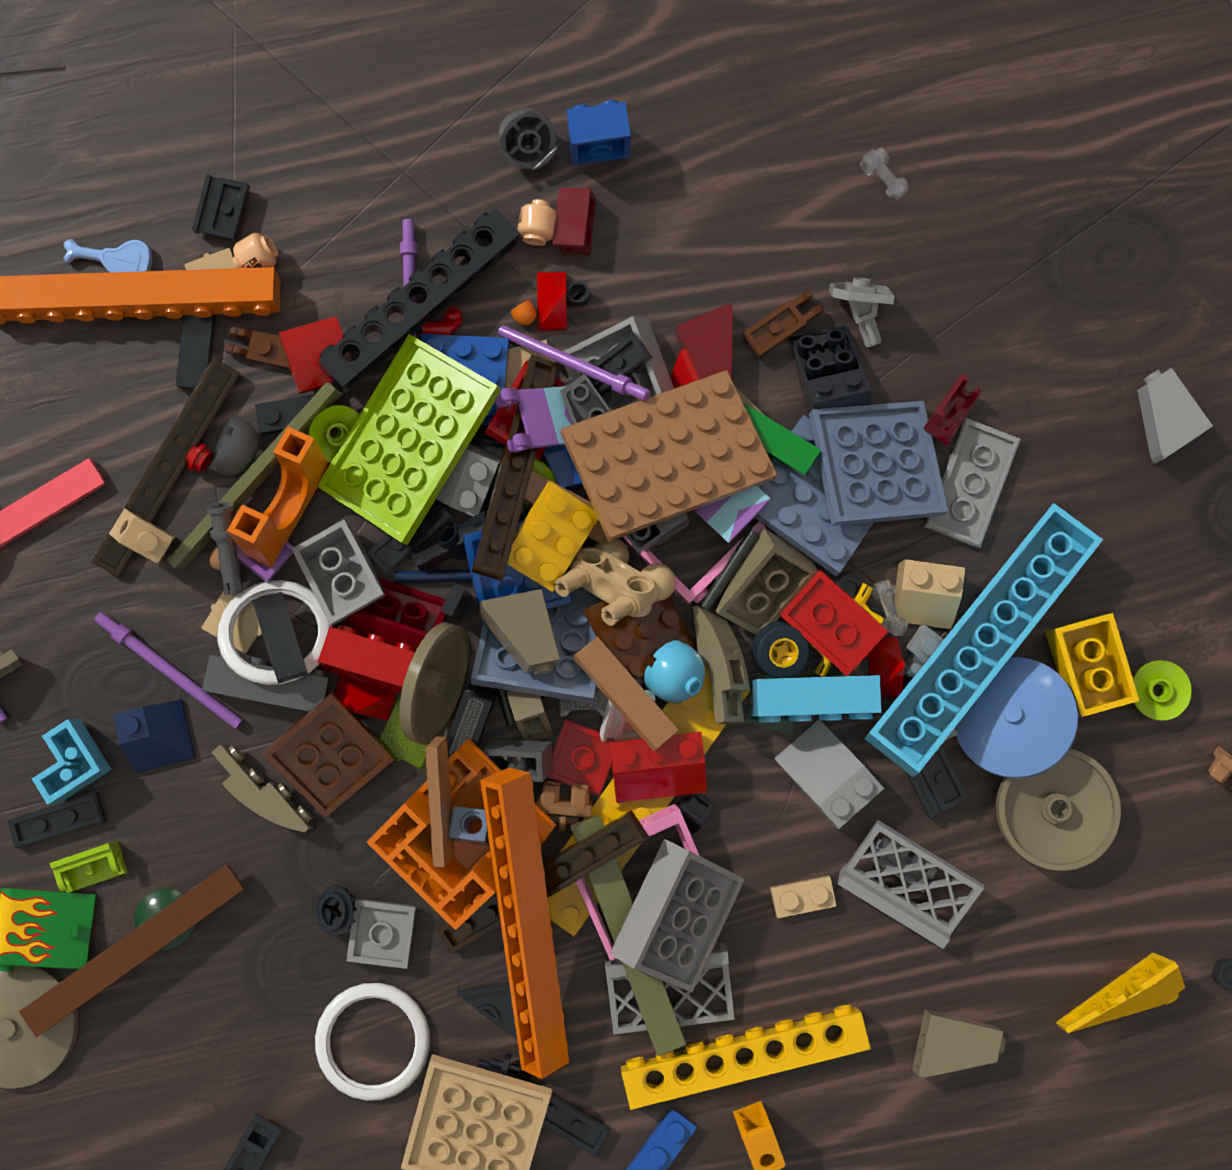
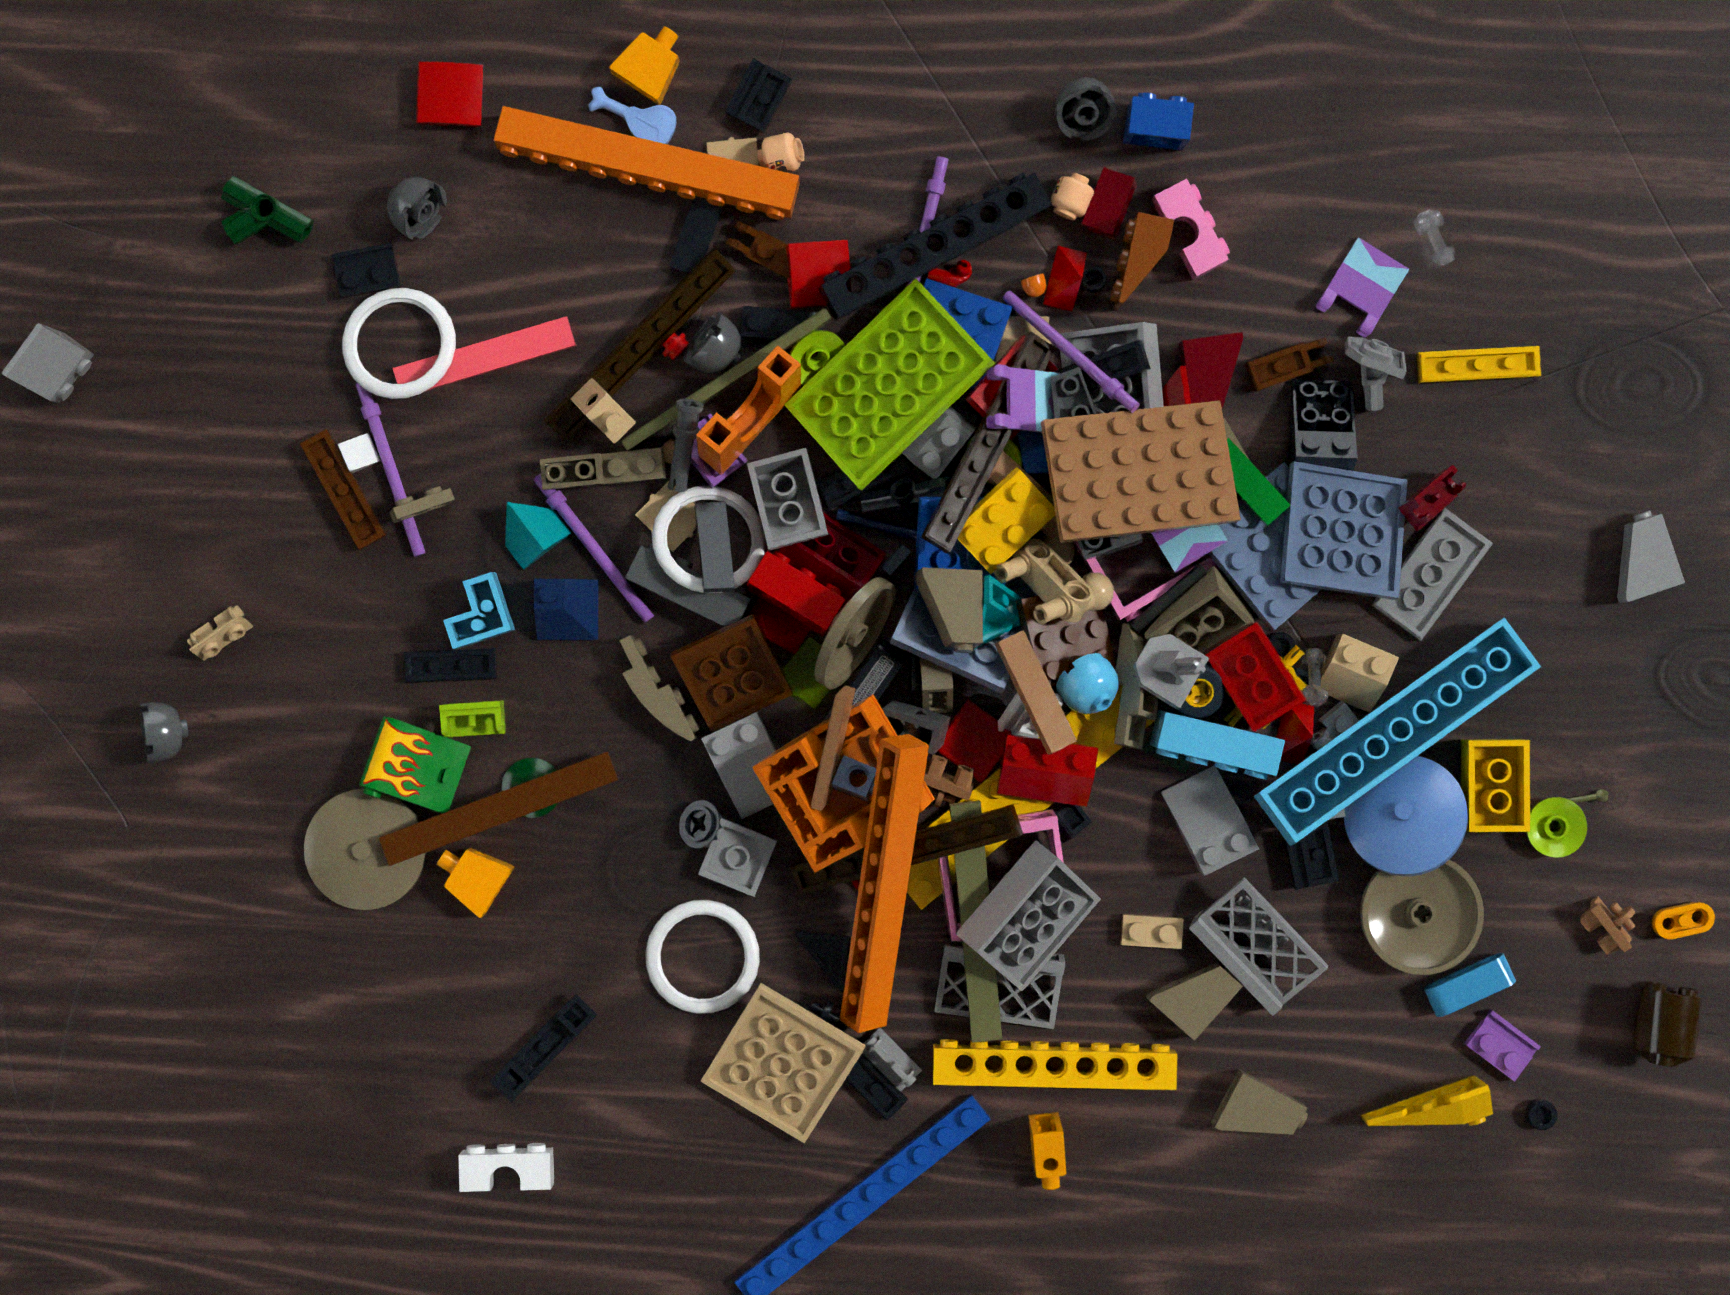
camera: 20 degrees right, 5 degrees up
none -> light orange torso [436,848,515,918]
none -> teal slope [505,502,572,570]
none -> dark tan slope [540,448,666,490]
none -> light orange torso [609,26,680,105]
none -> light grey slope [701,711,776,819]
none -> light grey hinge [862,1028,922,1091]
none -> teal slope [974,575,1022,650]
none -> dark orange slope [1110,212,1174,311]
none -> light grey piece [1133,634,1209,710]
none -> dark tan slope [1146,963,1243,1041]
none -> bright pink arch [1151,178,1230,280]
none -> medium lavender flag [1316,237,1409,338]
none -> yellow tile [1417,346,1541,383]
none -> dark azure beam [1424,953,1516,1017]
none -> medium lavender plate [1464,1009,1541,1082]
none -> olive hinge [1566,789,1608,803]

